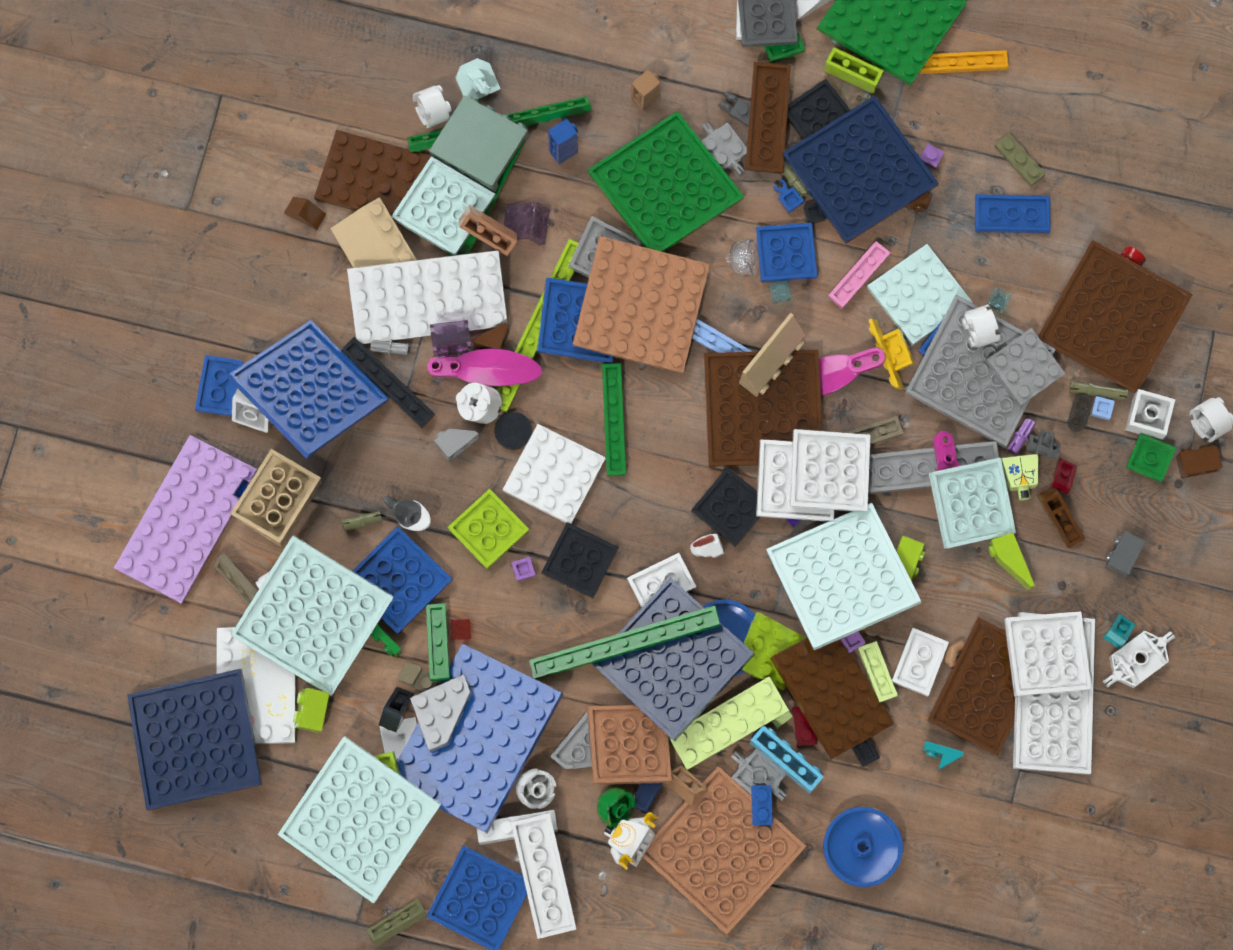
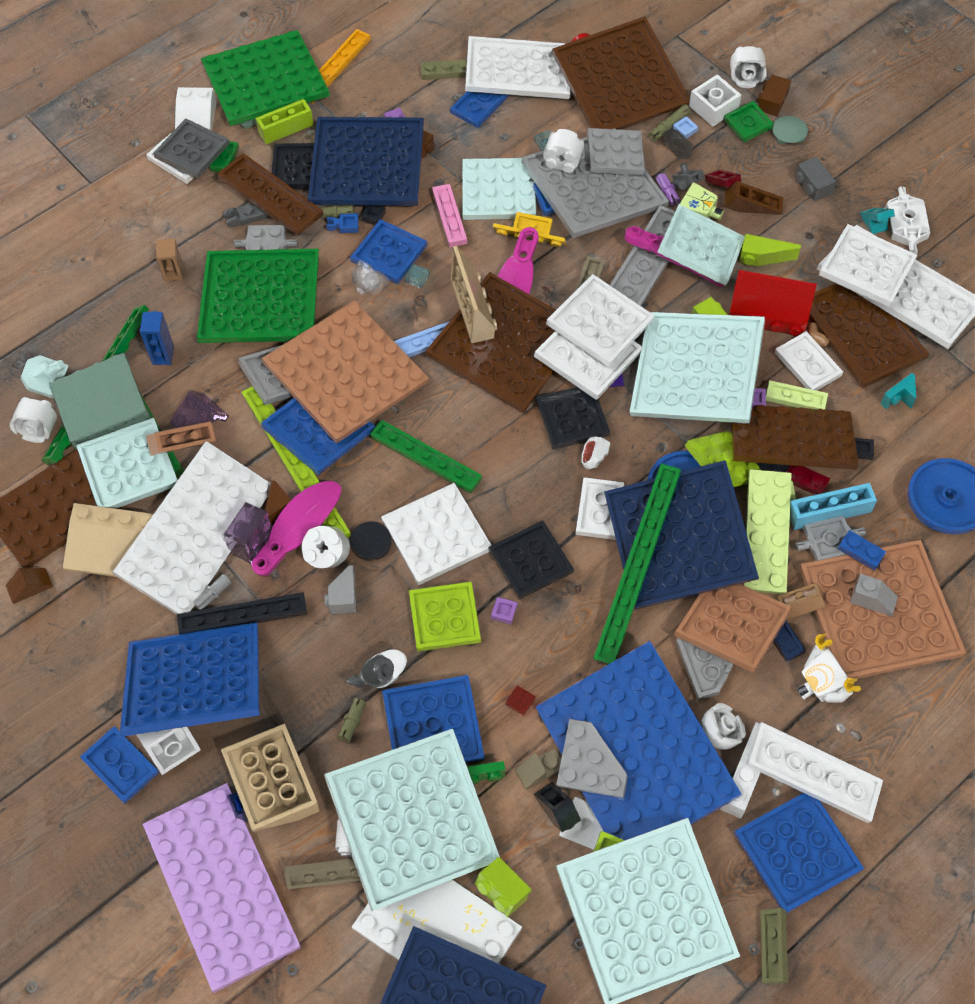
camera: 50 degrees left, 15 degrees down
plate [426,603,450,681] -> none
green cylinder [597,788,635,828] -> none
none -> white plate [465,36,570,99]
none -> red slope [729,270,817,336]
none -> sand green dish [772,116,808,144]
none -> light grey slope [850,574,898,616]

